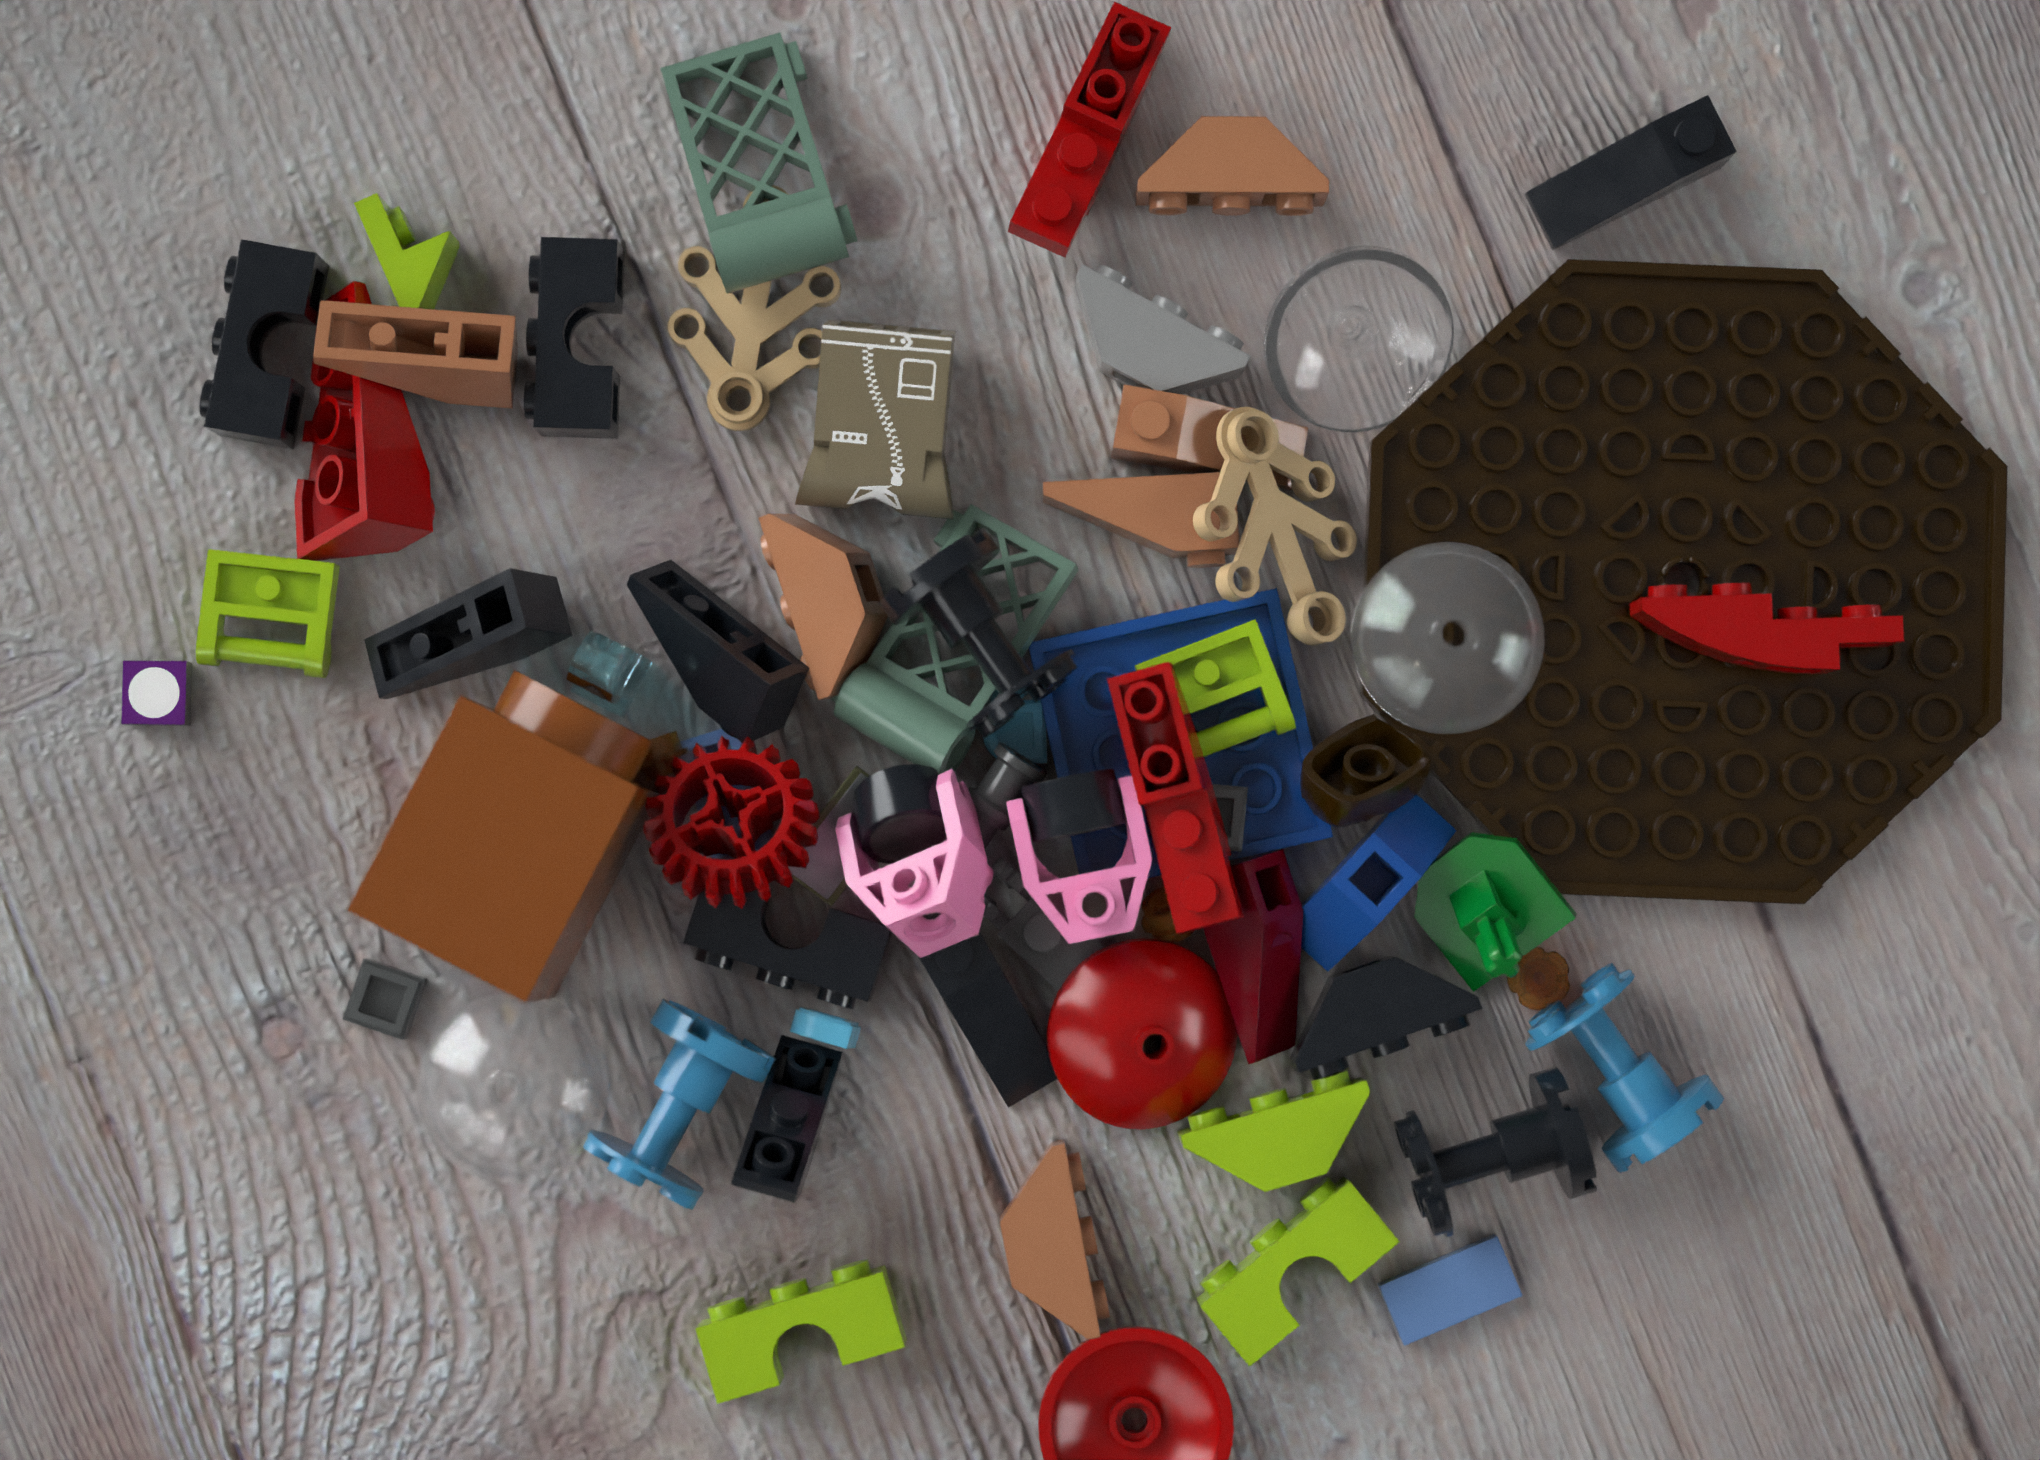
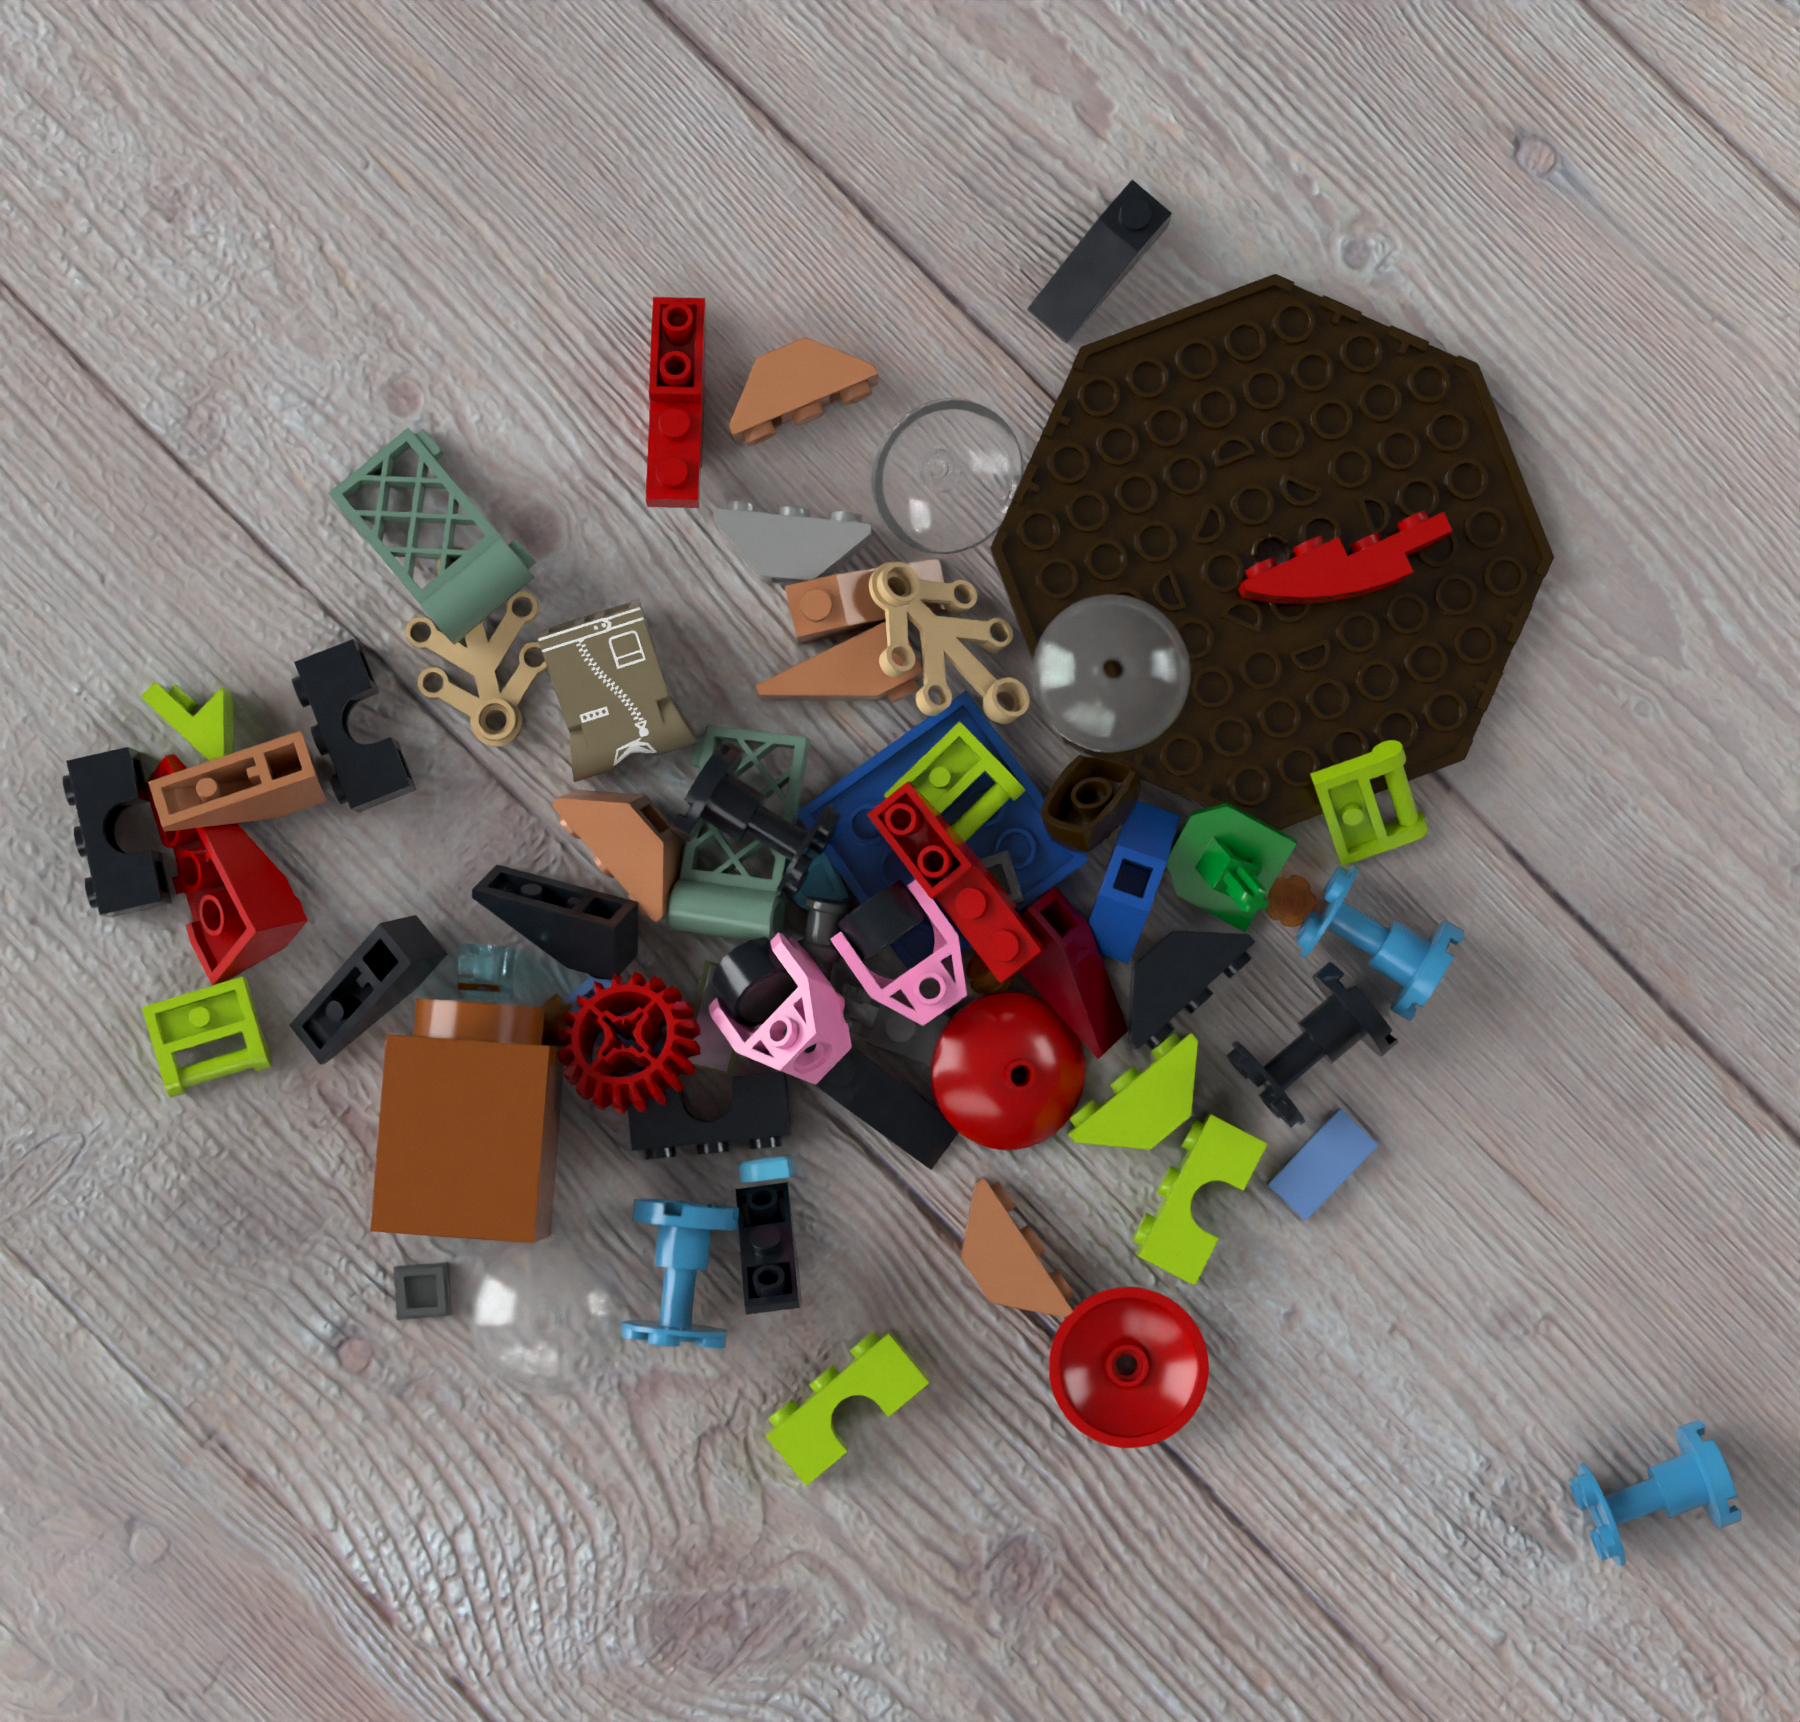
camera: 20 degrees left, 0 degrees up
tile [121,661,192,726] -> none
none -> lime plate [1310,740,1428,866]

